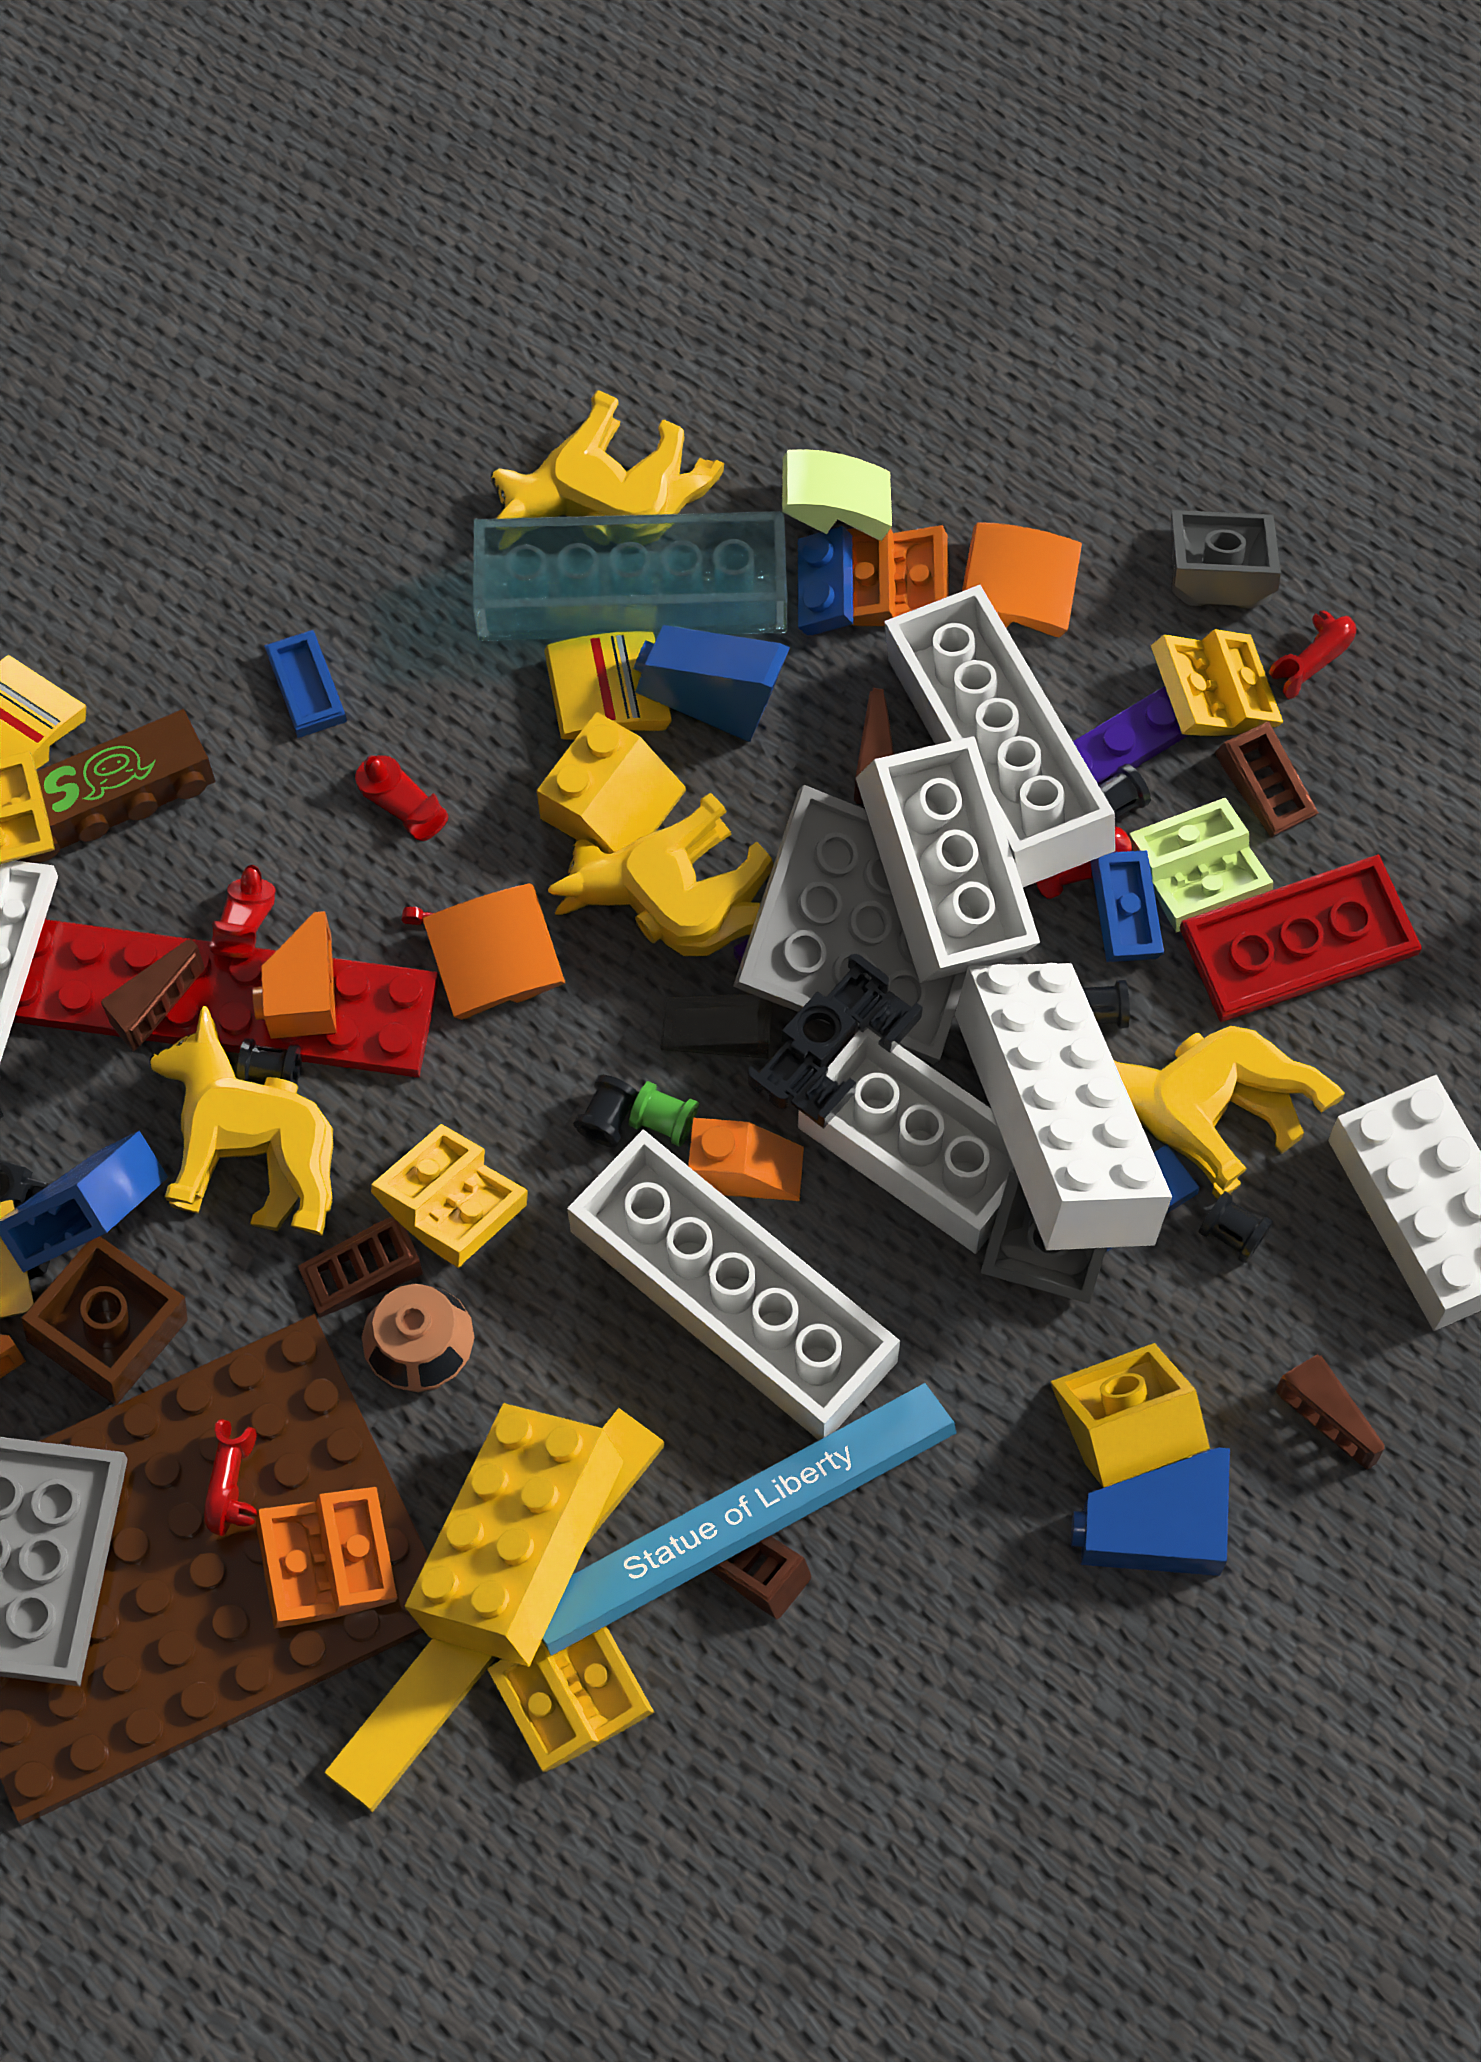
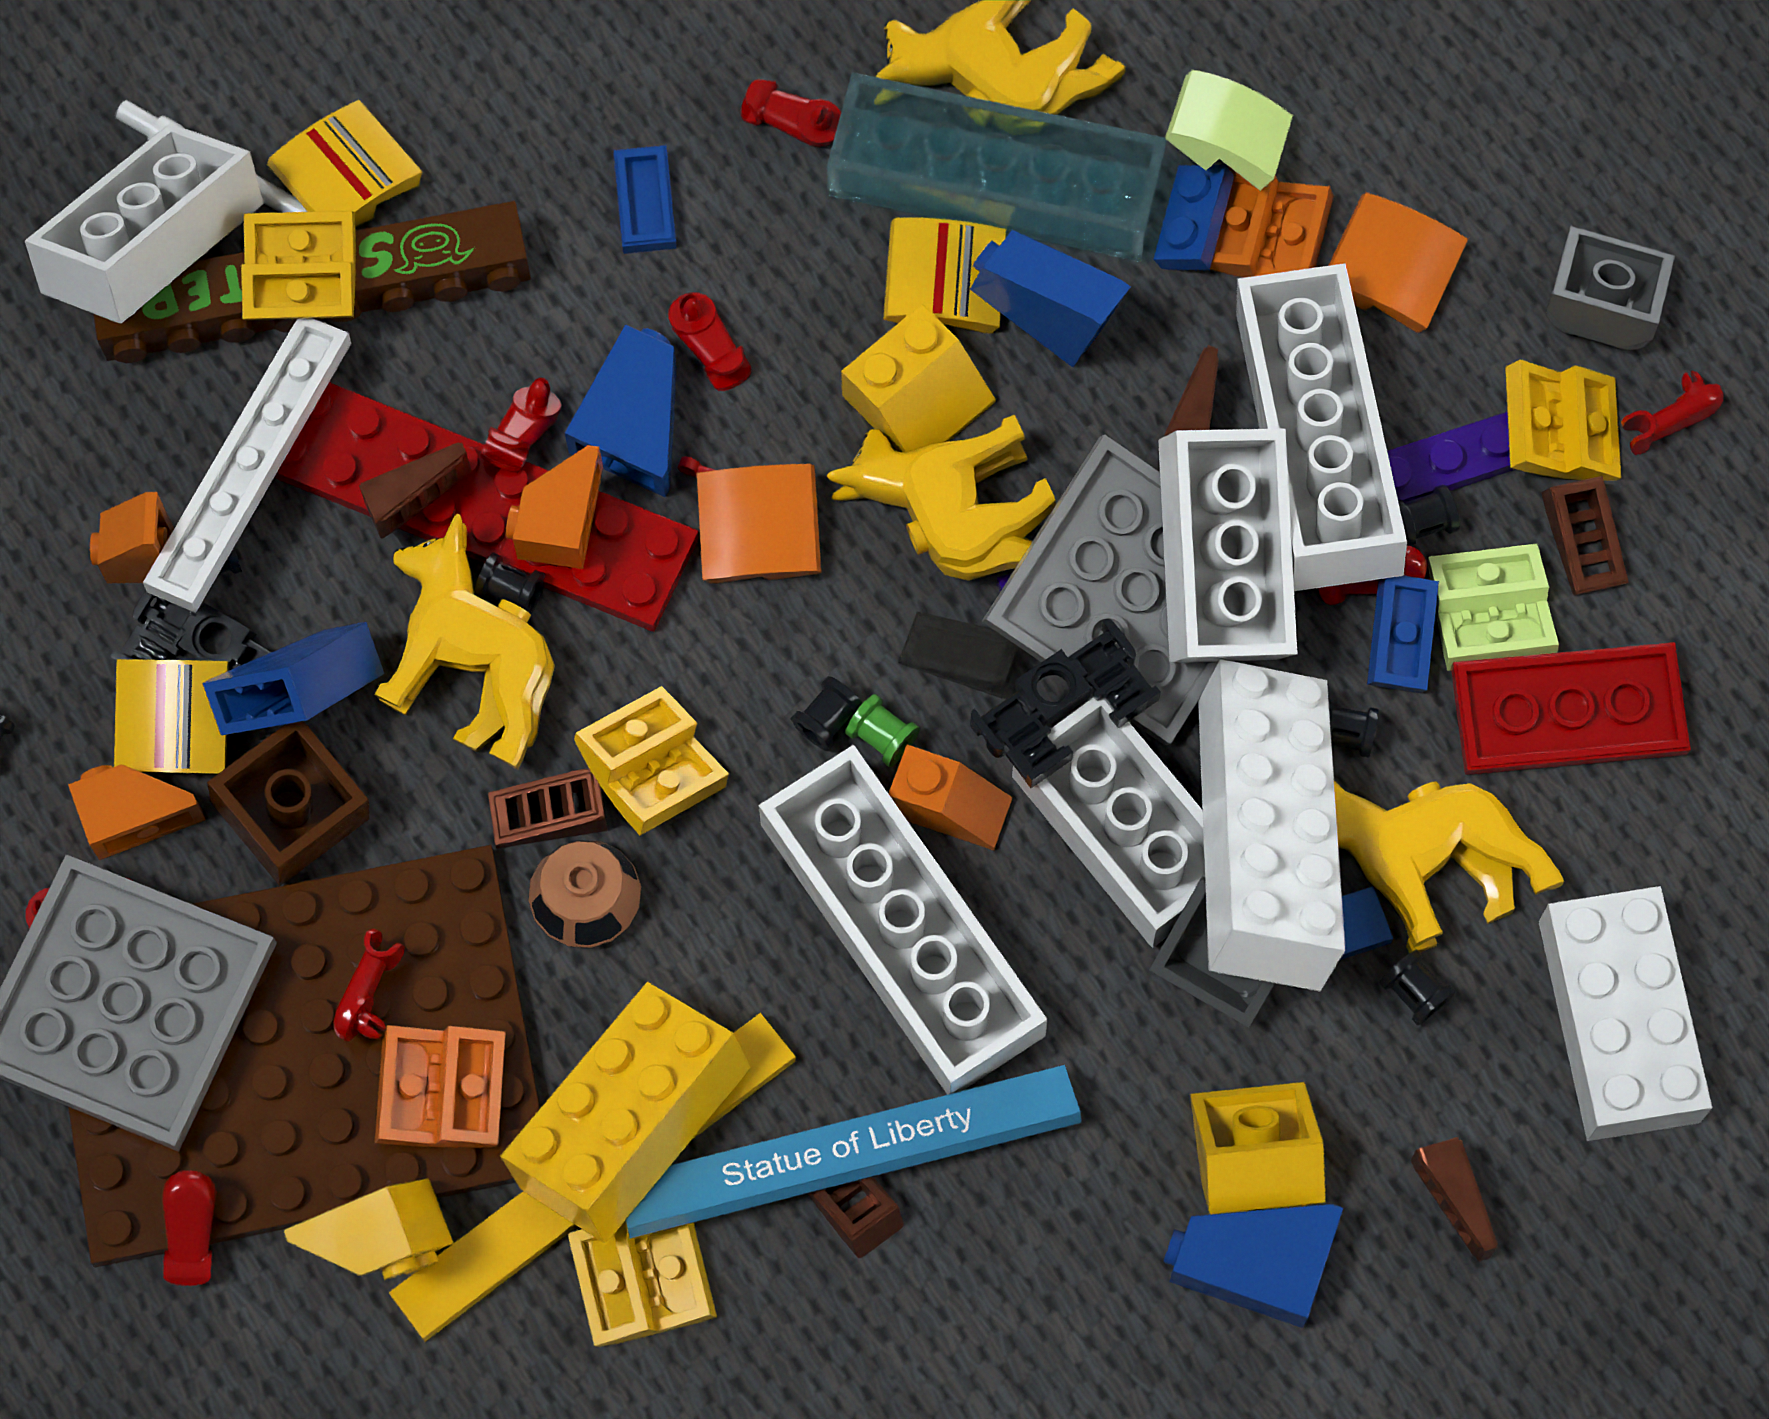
camera: 15 degrees right, 5 degrees up
none -> red piece [162,1170,216,1286]
none -> yellow slope [283,1178,454,1280]
none -> blue slope [565,324,677,497]
none -> red piece [741,79,844,147]

